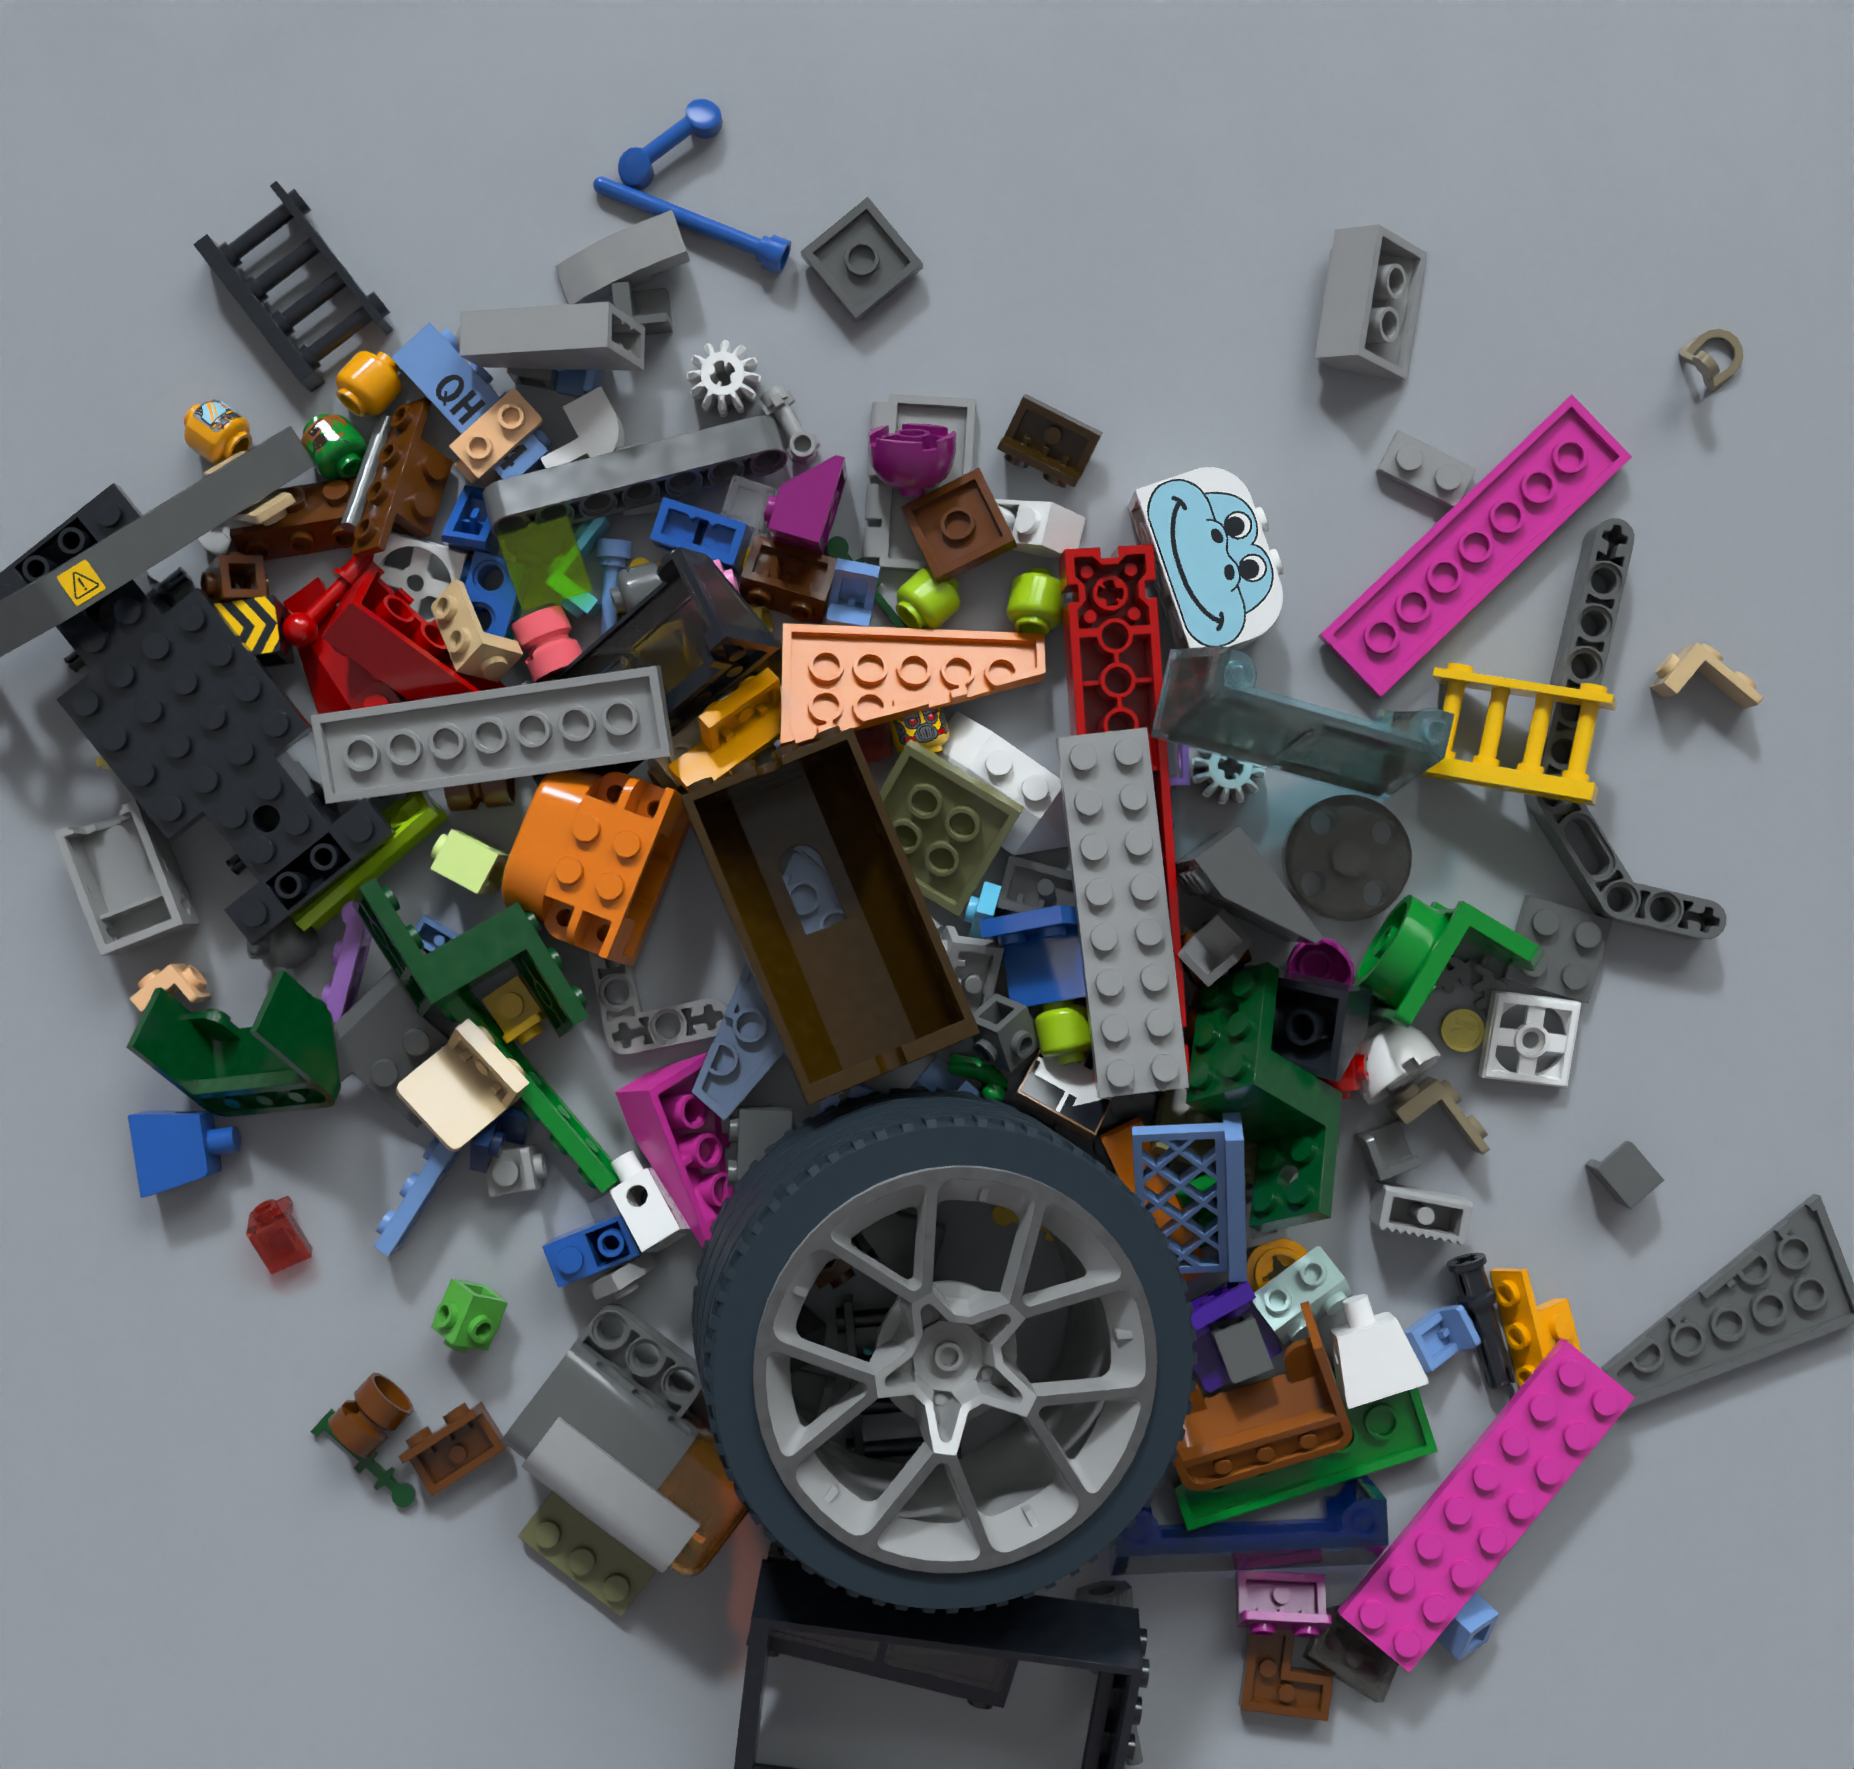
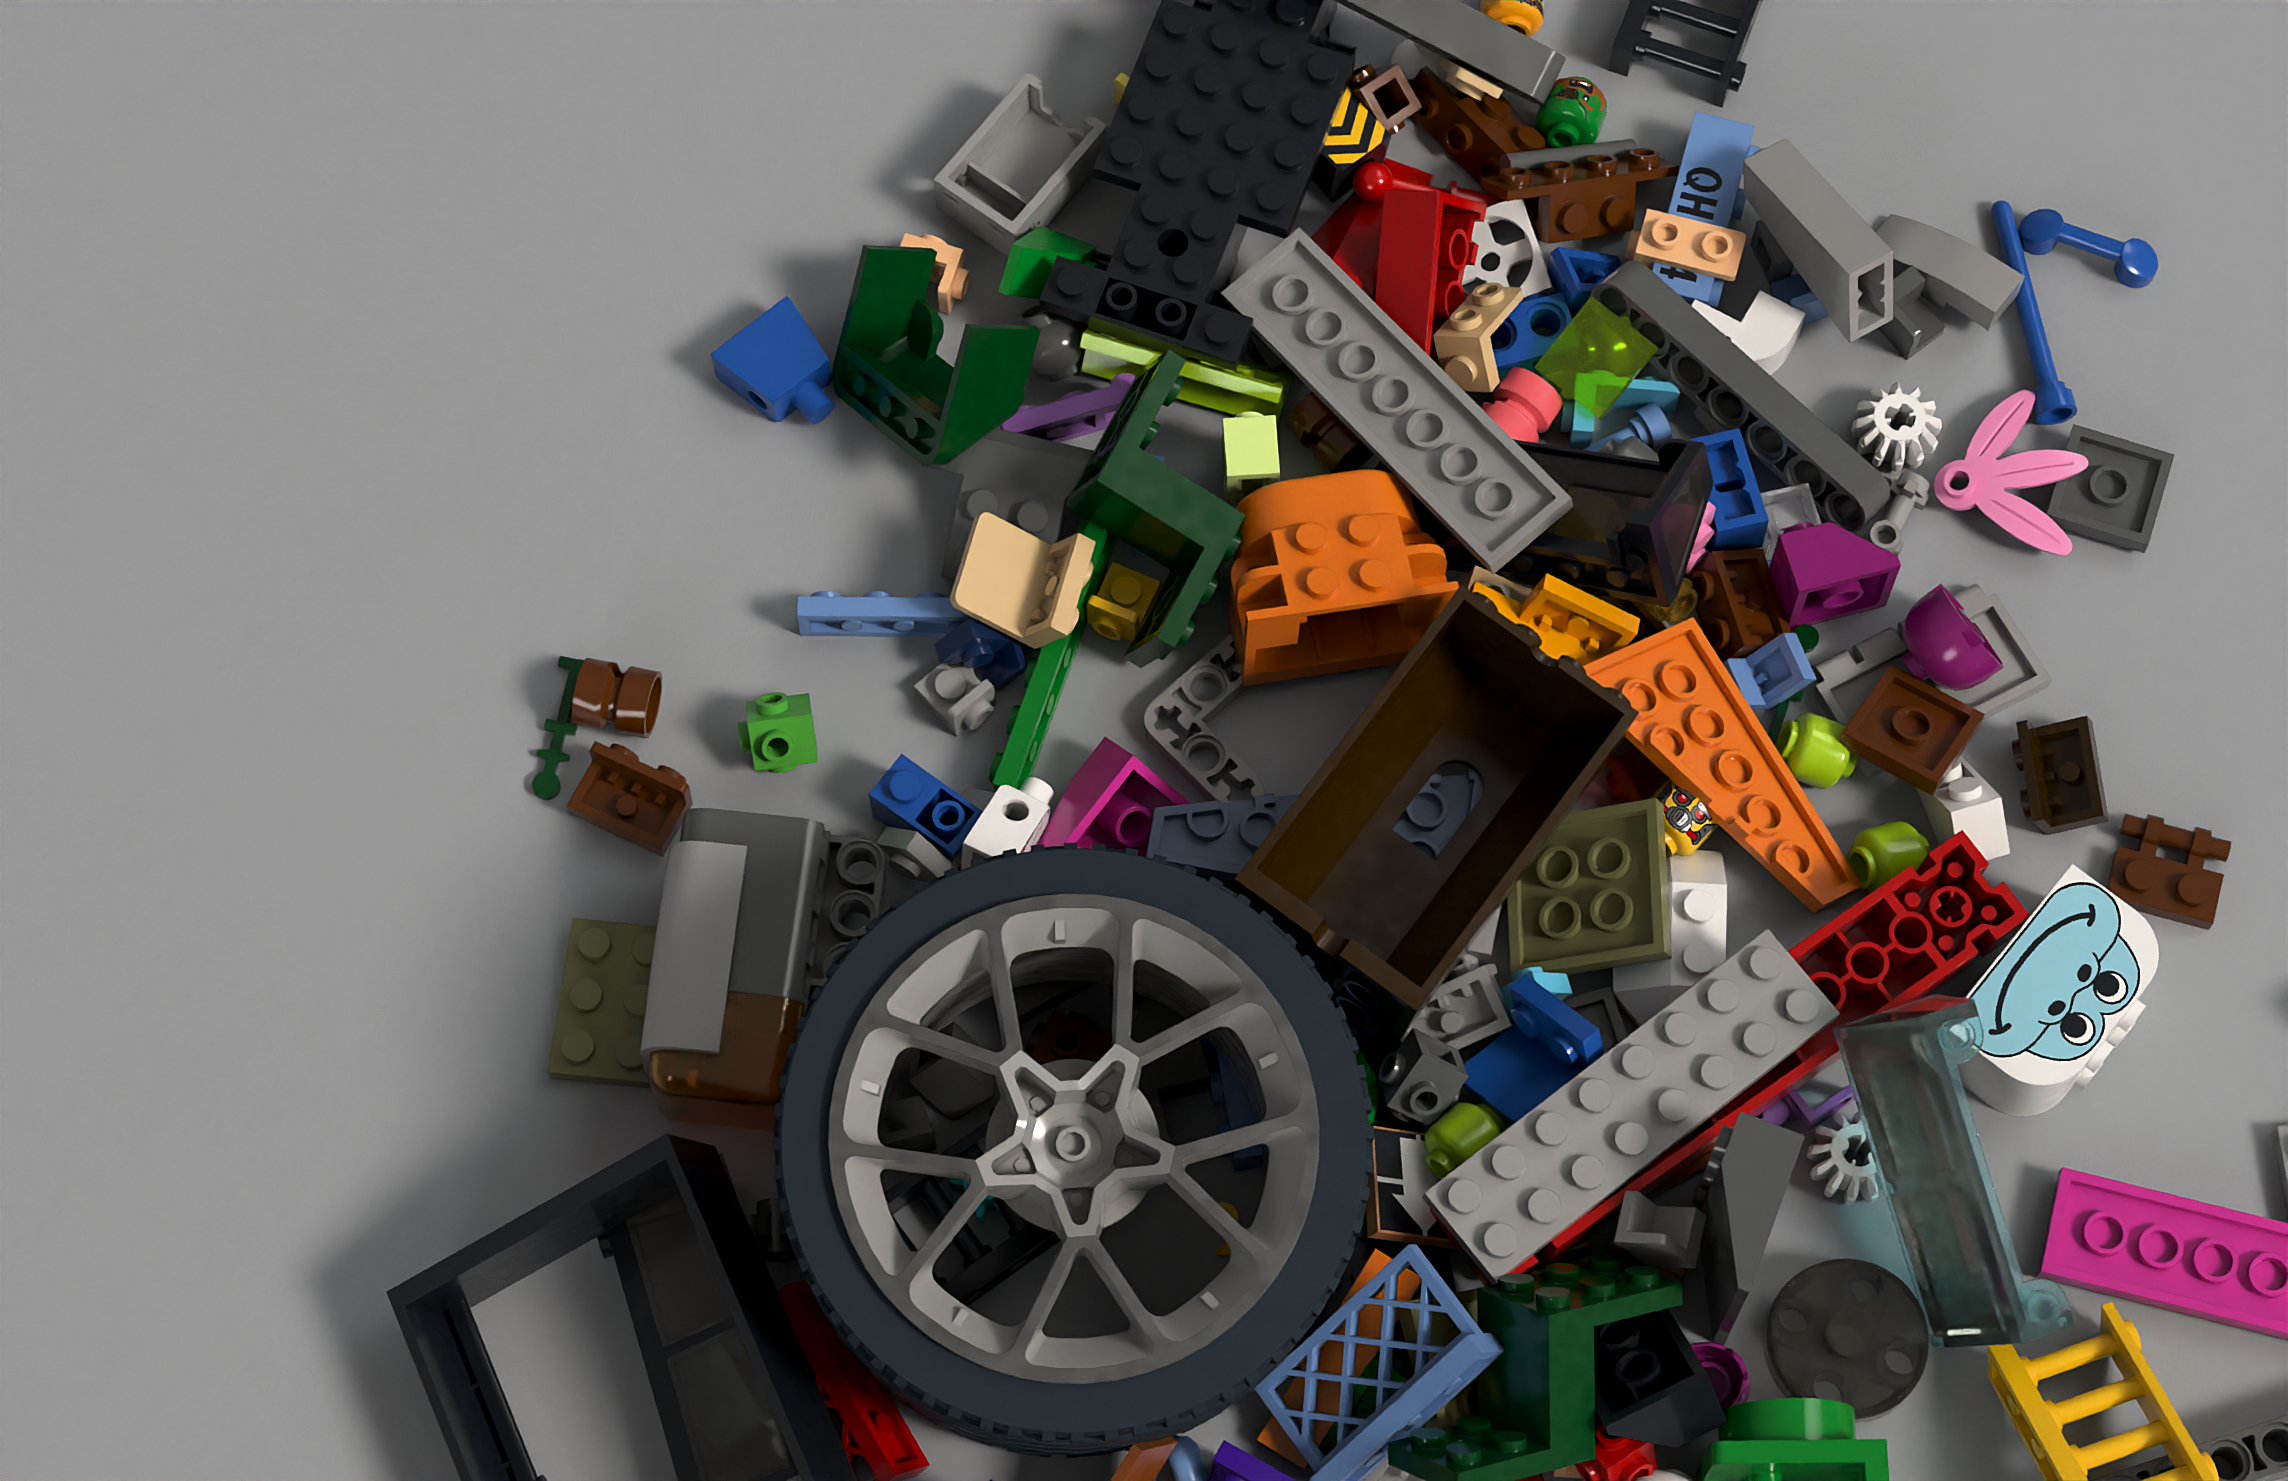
camera: 60 degrees right, 20 degrees down
clear red bracket [246,1196,313,1275] -> none
light orange head [336,351,402,417] -> none
none -> green slope [998,226,1099,299]
none -> bright pink plant [1934,390,2088,556]
none -> reddish brown plate [2106,814,2231,930]

